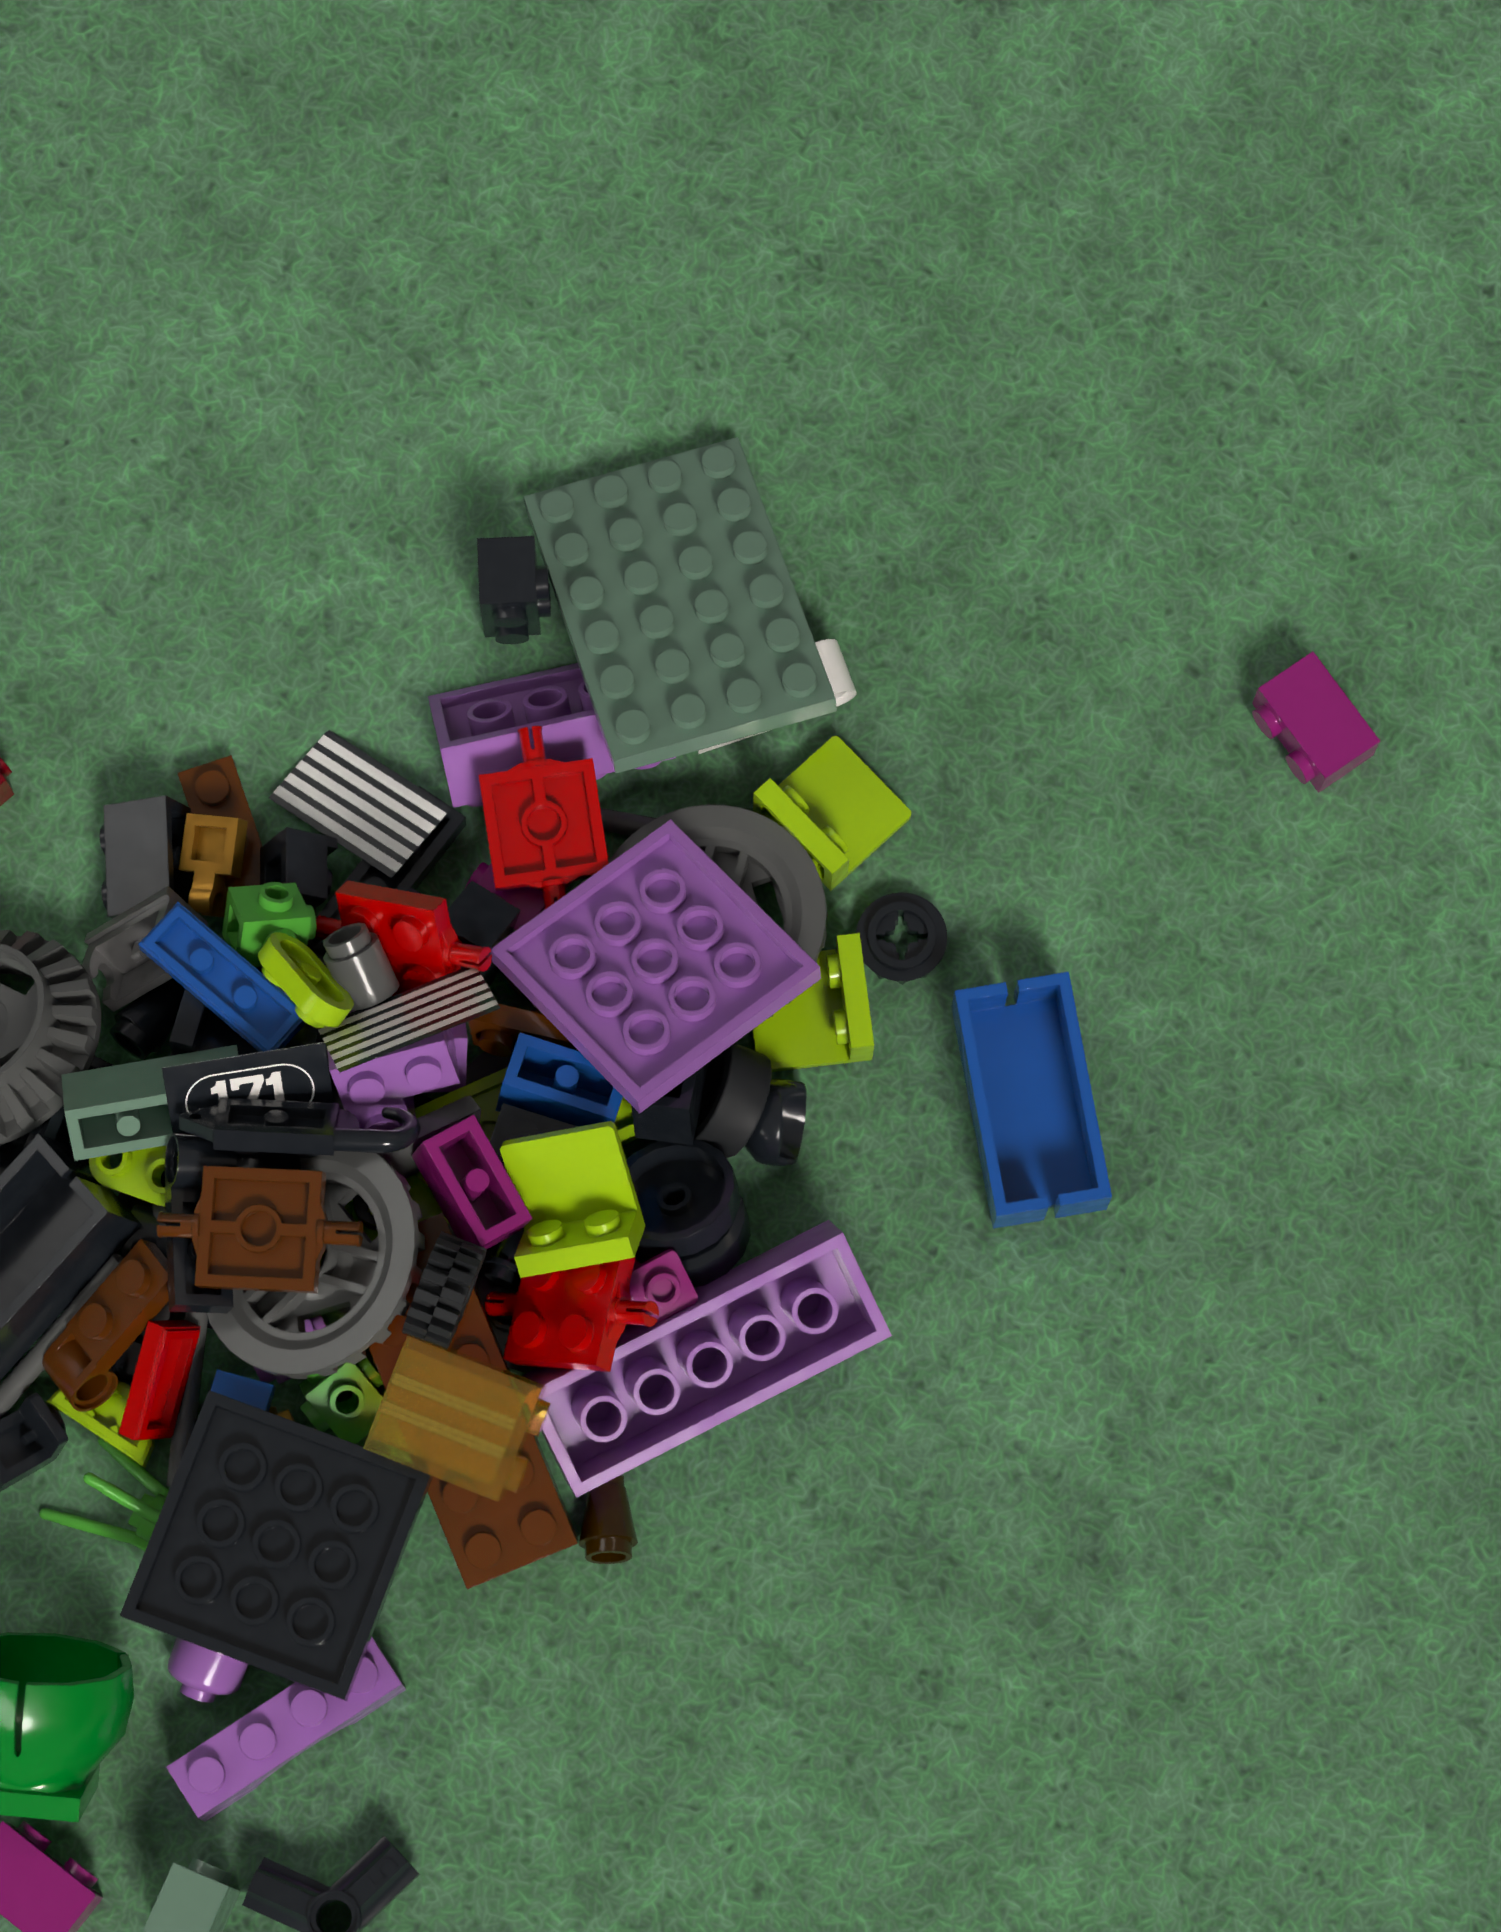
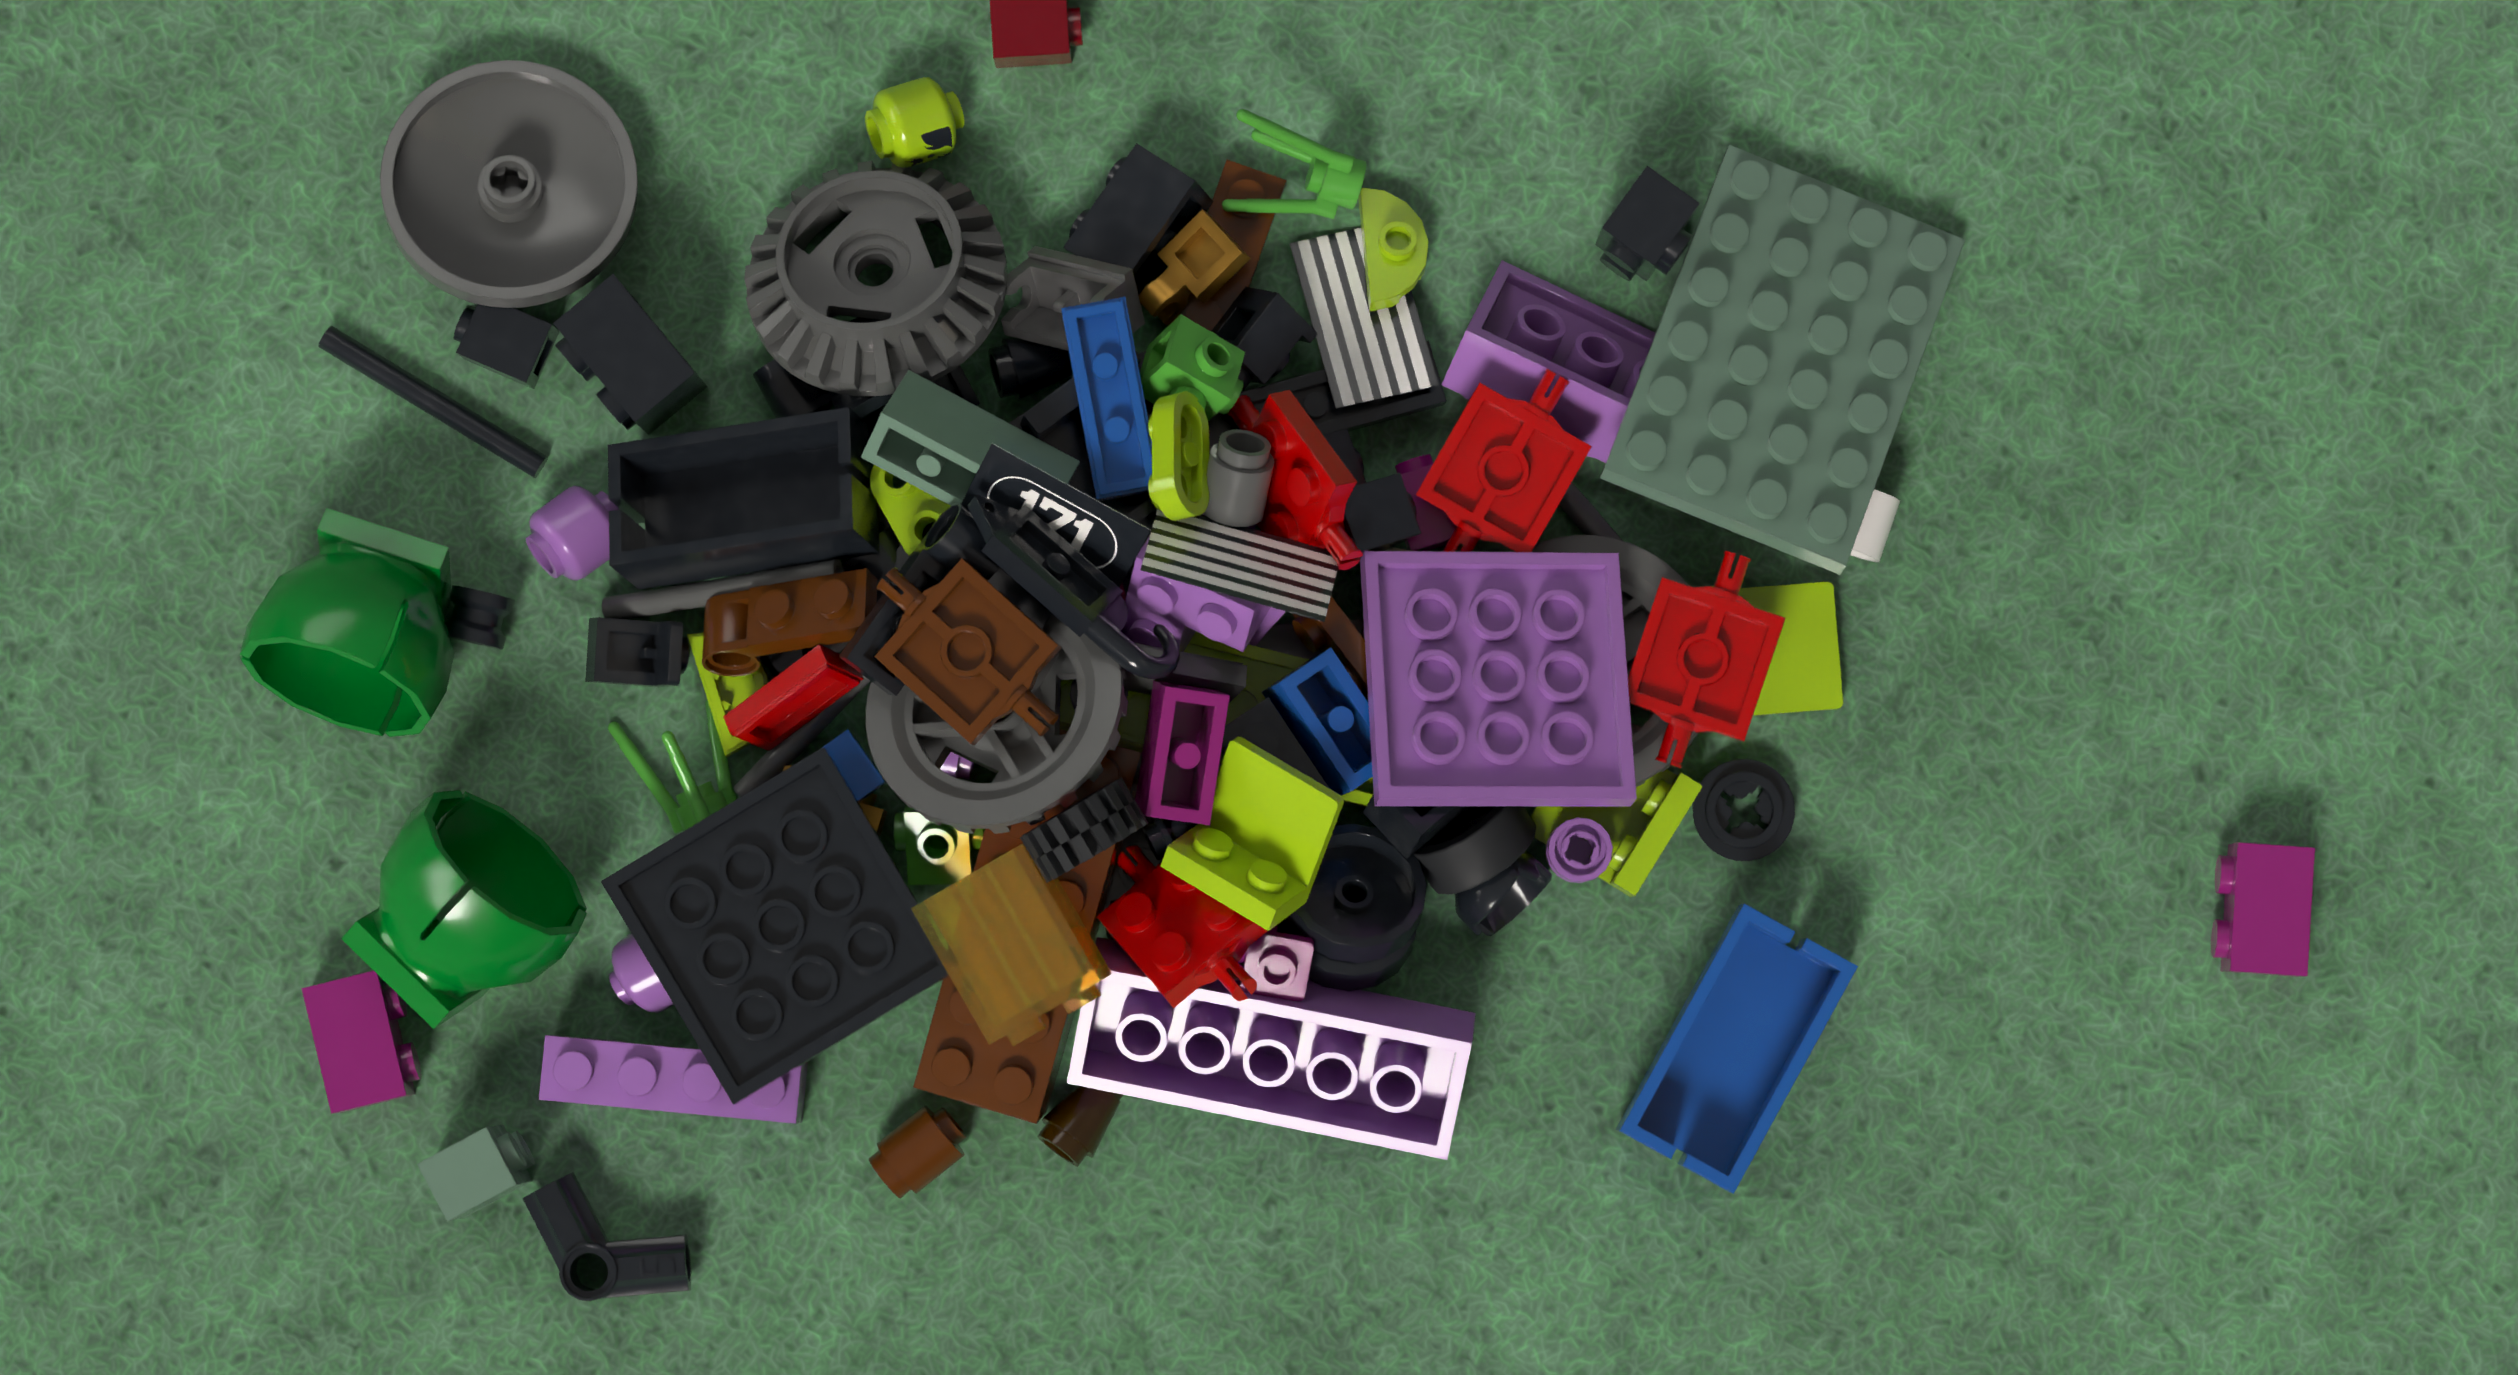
camera: 45 degrees right, 10 degrees up
none -> reddish brown brick [868,1105,967,1199]
none -> bright green plant [1222,109,1366,219]
none -> lime plate [1358,188,1429,312]
none -> medium lavender wheel [1545,817,1613,883]
none -> red plate [1628,551,1786,768]

